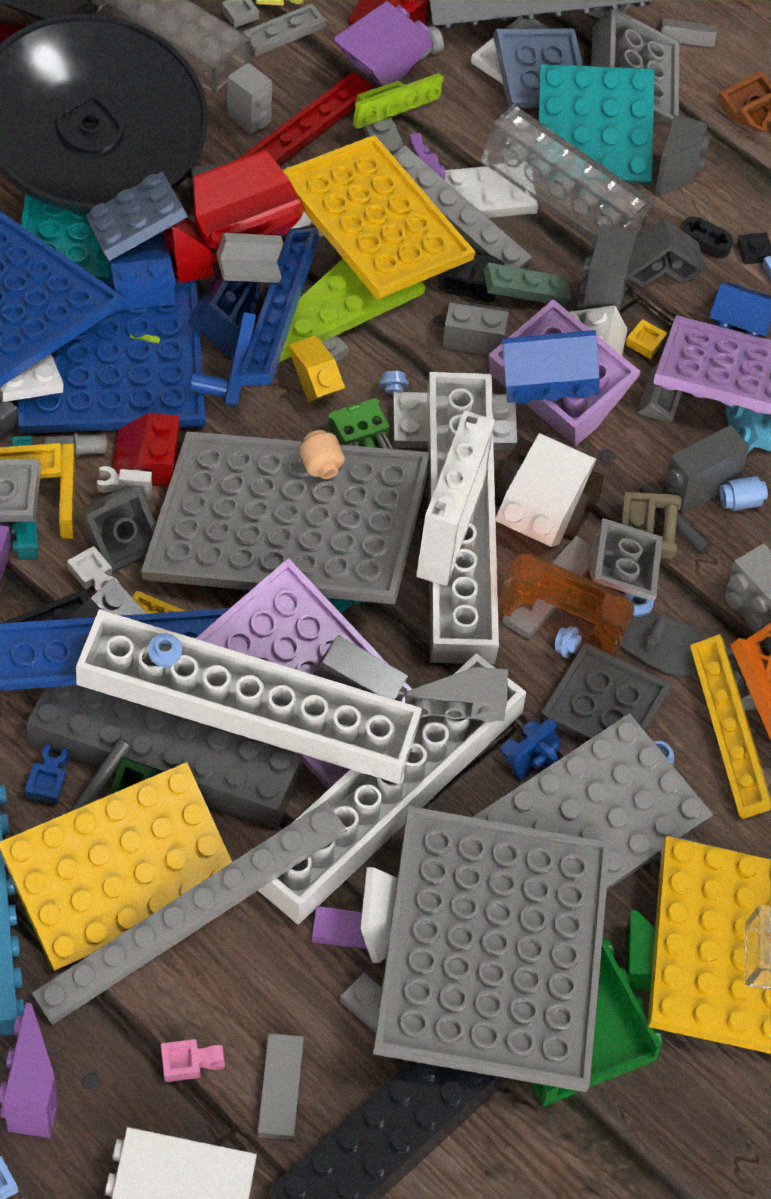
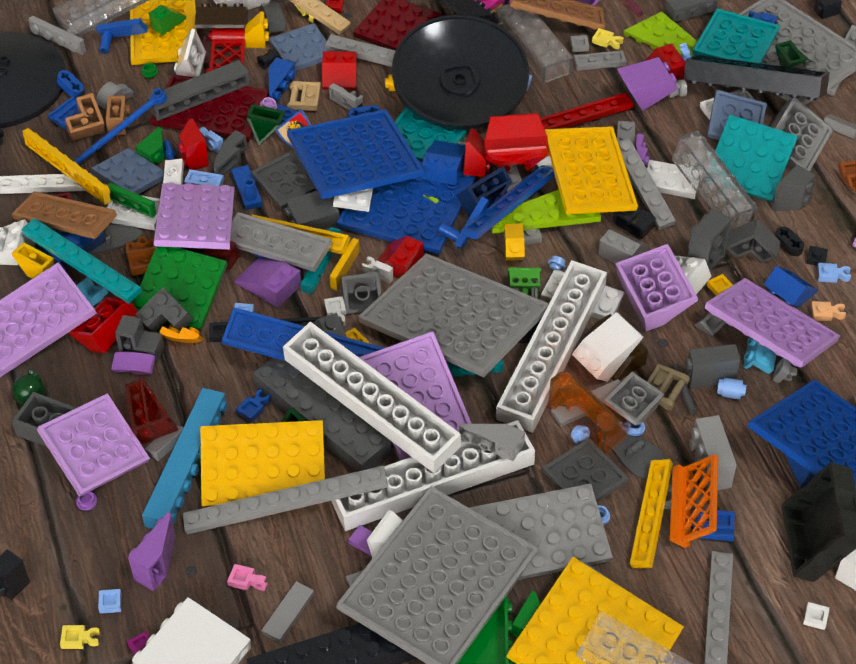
camera: 30 degrees right, 5 degrees down
light grey axle [44,433,107,458] -> none
dark grey bar [70,738,131,812] -> none
sand blue plate [85,171,188,261] -> none
light blue plate [148,633,182,667] -> none
light grey panel [216,233,283,283] -> none
light grey brick [227,63,272,135] -> none
light nougat head [299,430,345,479] -> none
brick [313,635,408,702] -> none
lime bracket [352,73,444,129] -> none
white window [416,410,495,586] -> none
sand green plate [483,263,572,307] -> none
blue hips [501,718,561,780] -> none
slope [502,330,600,404] -> none

